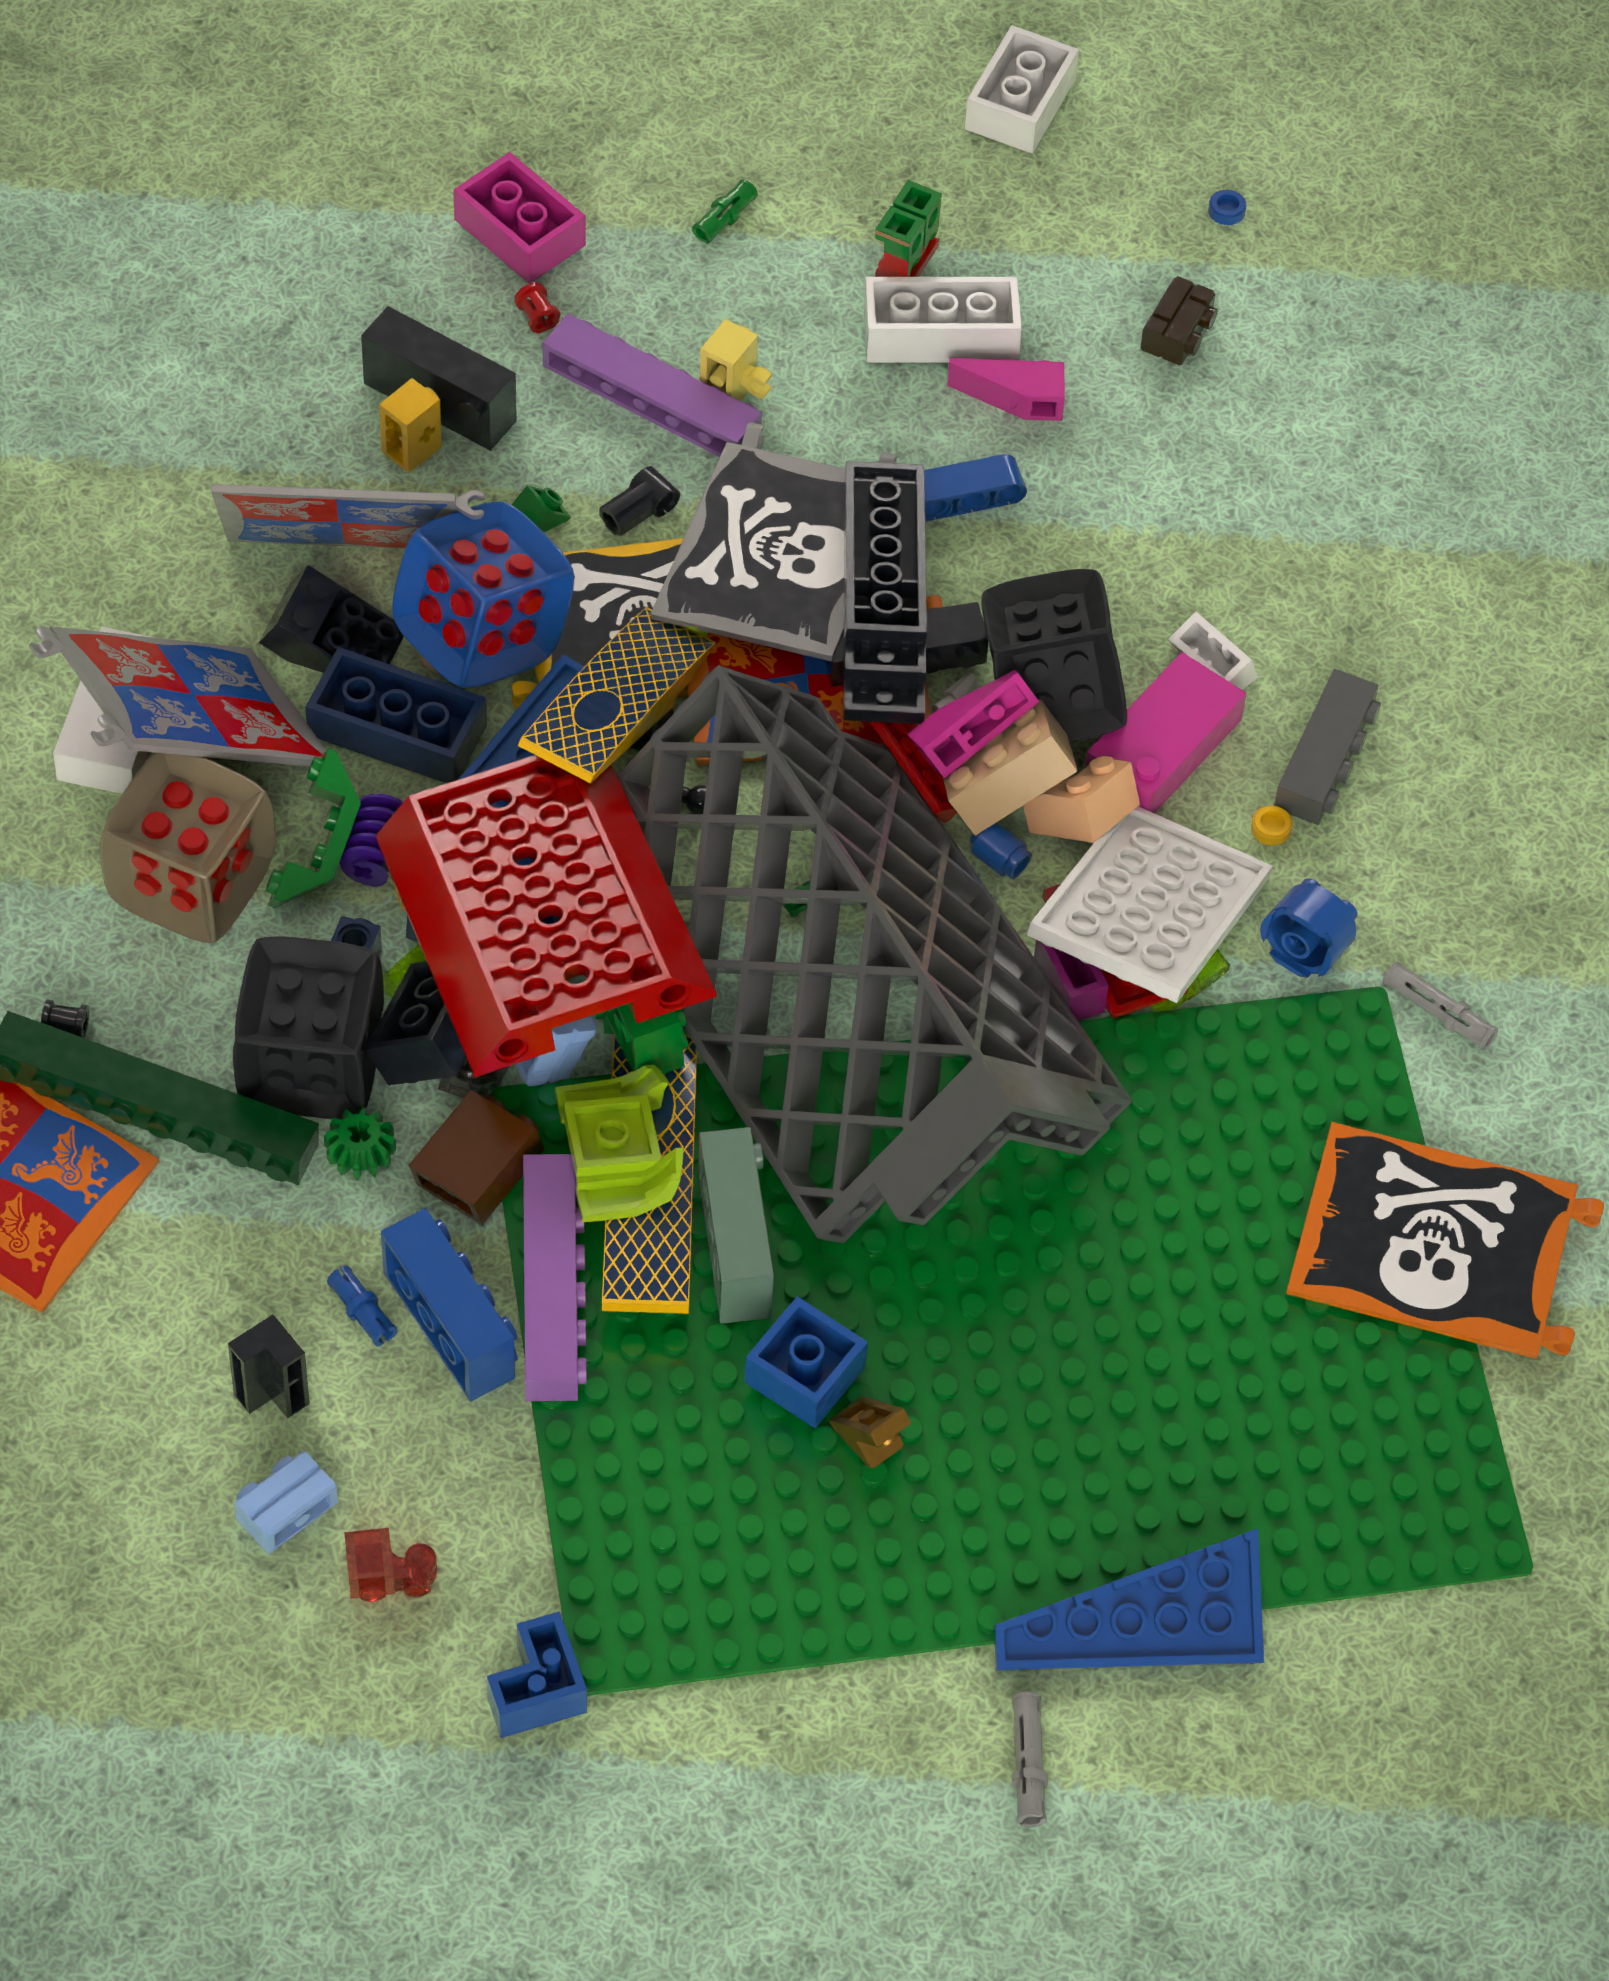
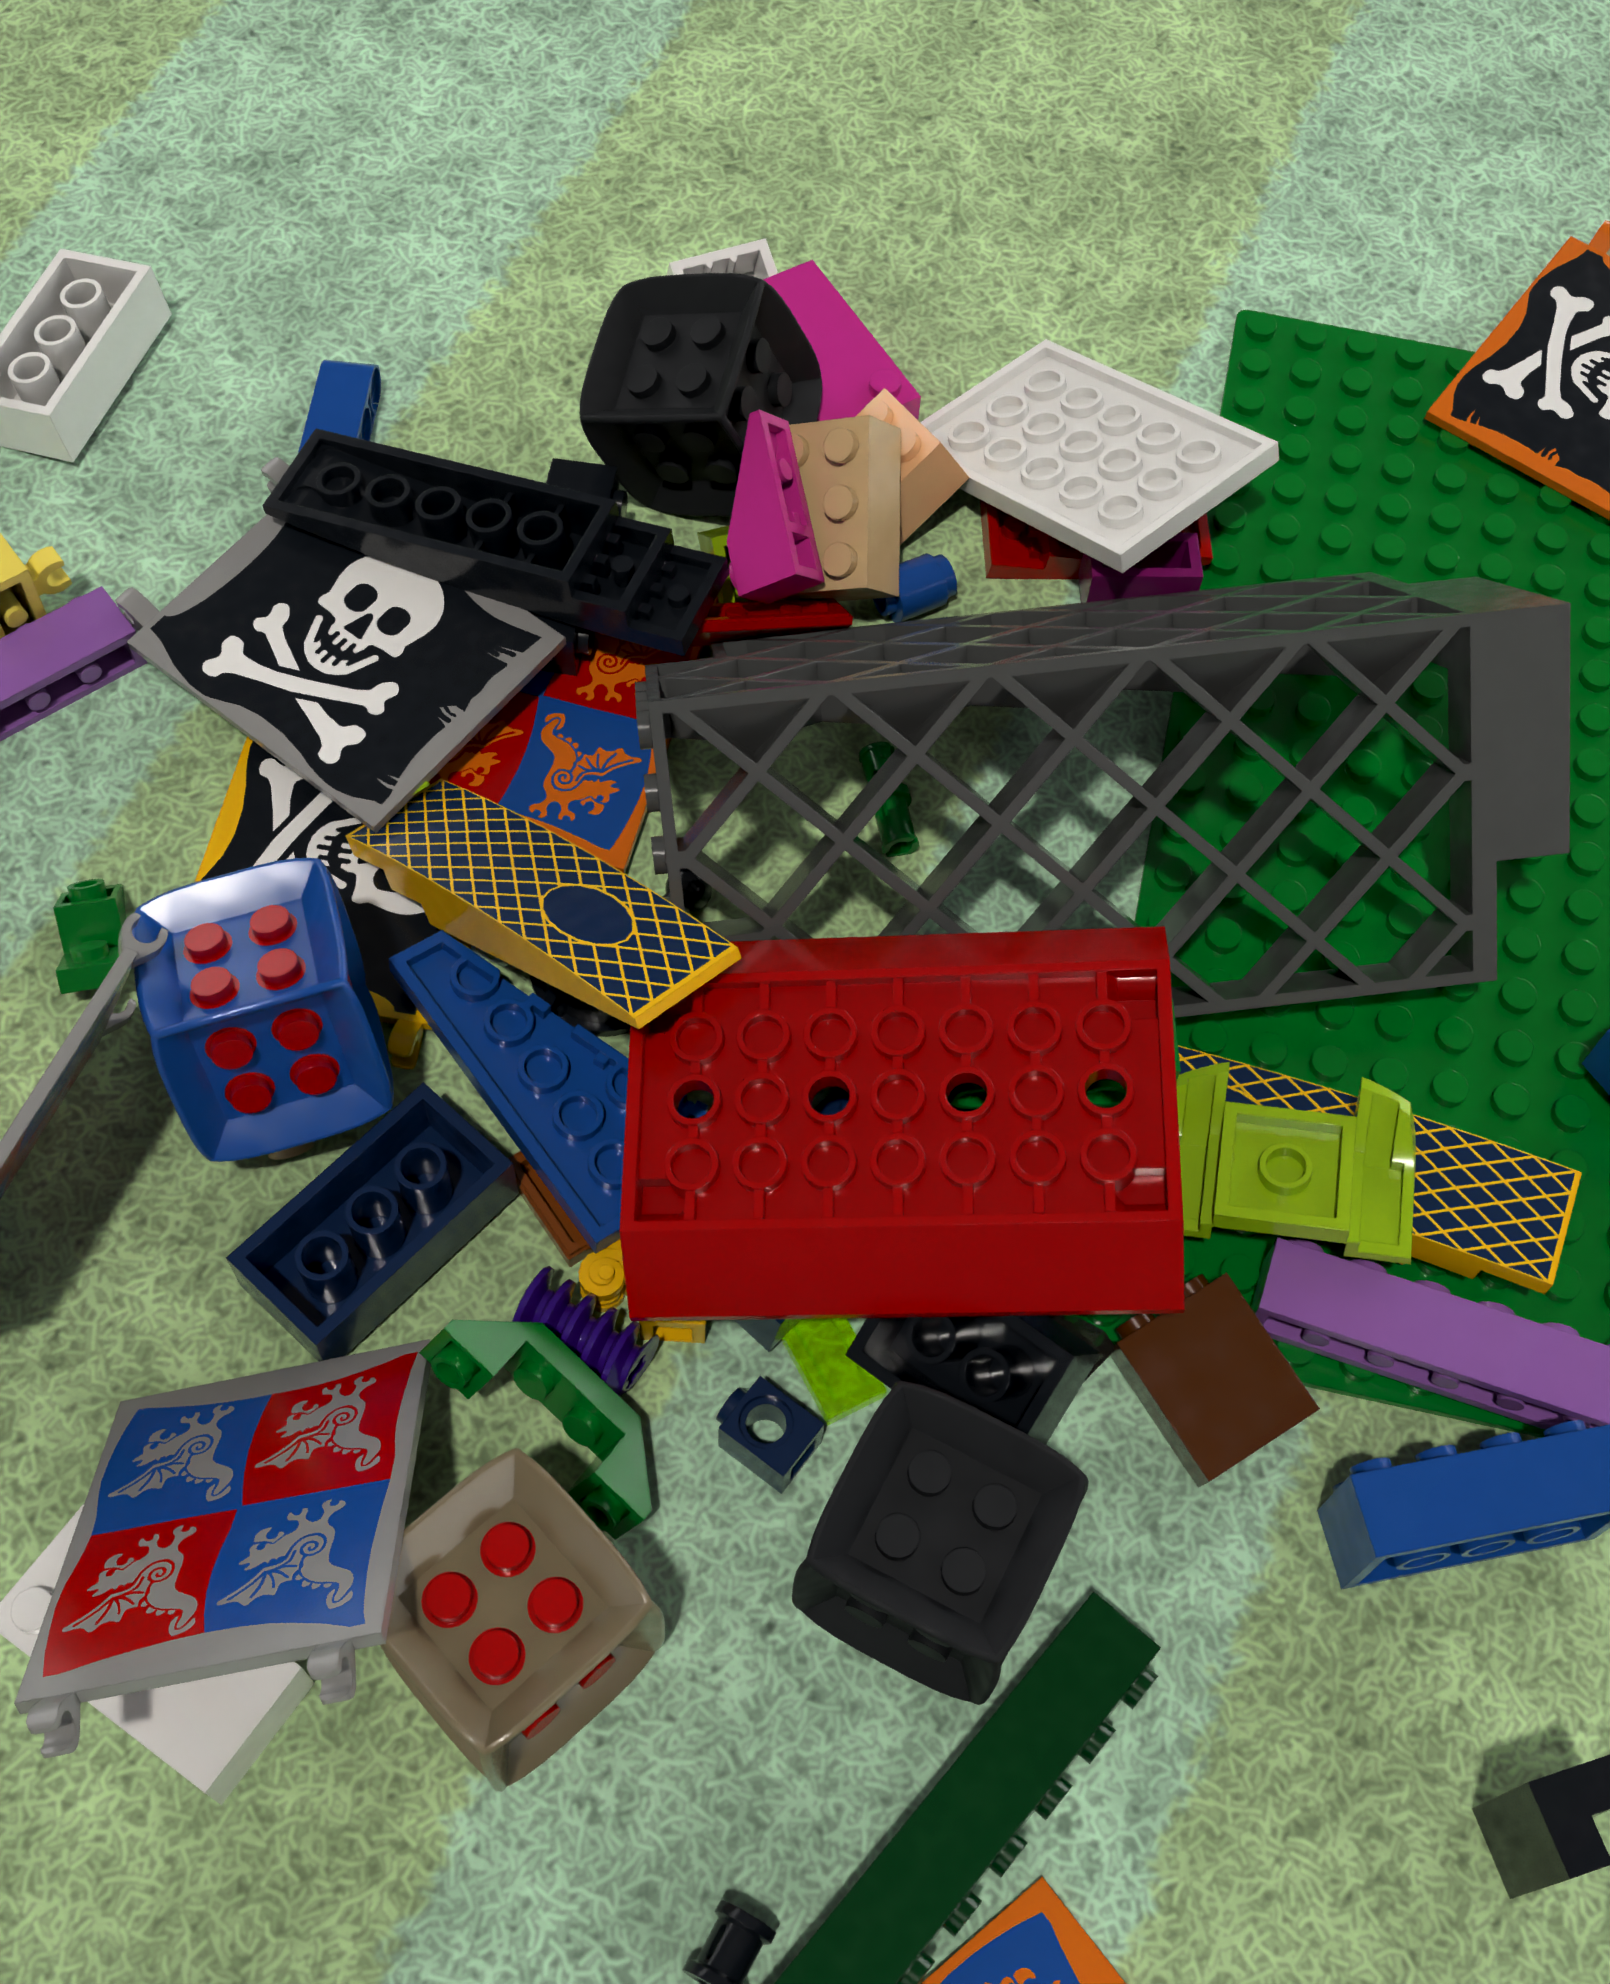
camera: 70 degrees left, 5 degrees up
black slope [259,565,404,673] -> none
green gear [324,1106,396,1181] -> none
blue pin [327,1265,398,1347] -> none
black piece [599,466,681,536] -> none
sand green brick [698,1127,774,1324] -> none
dark pink slope [947,358,1065,421] -> none
dark brown brick [1140,276,1218,366] -> none
blue tile [1208,190,1246,225] -> none
yellow tile [1251,806,1293,846] -> none
blue brick [1260,878,1358,978] -> none
dark grey brick [1274,669,1381,825] -> none
light grey pin [1383,962,1498,1050] -> none

